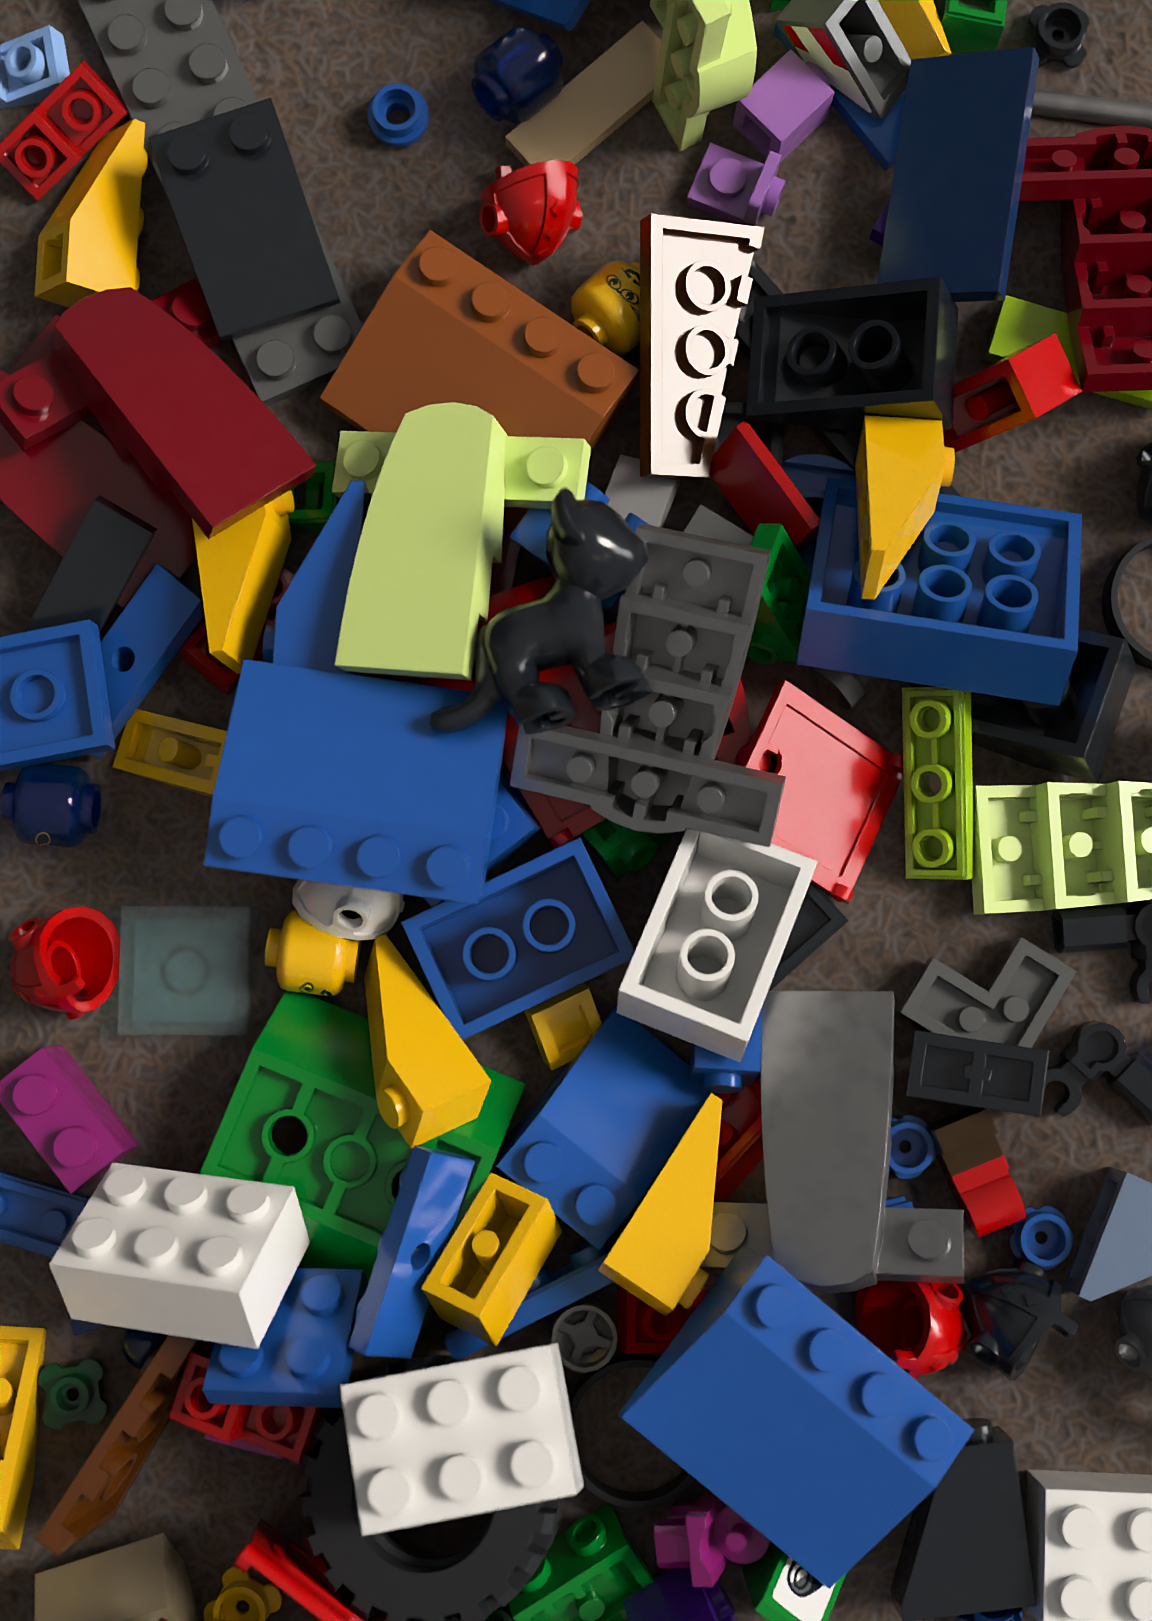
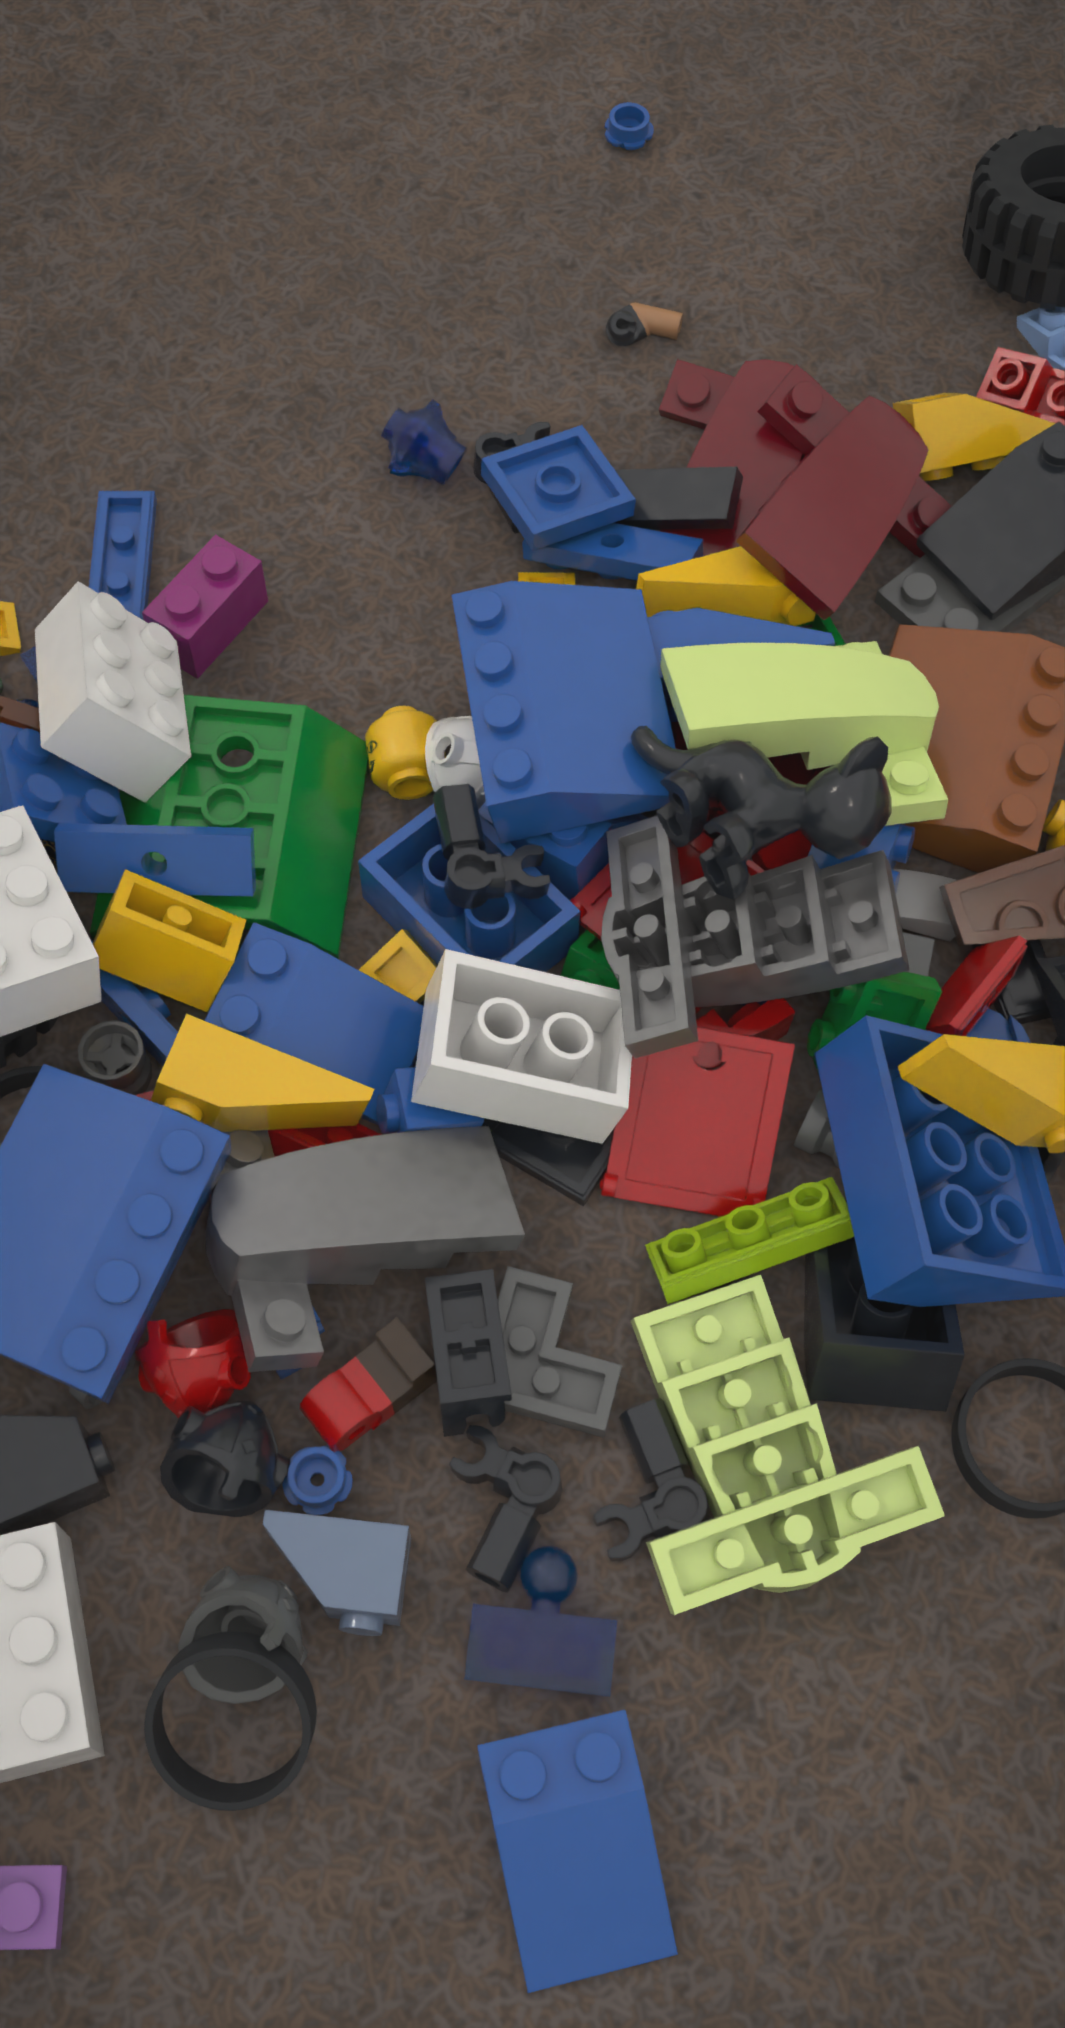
camera: 75 degrees right, 20 degrees down
clear blue head [1,763,102,848] -> none
red helmet [8,906,123,1020] -> none
clear light blue tile [117,906,253,1036] -> none
yellow slope [364,934,491,1149] -> none
blue plate [889,1115,937,1179] -> none
none -> black bar [433,784,550,909]

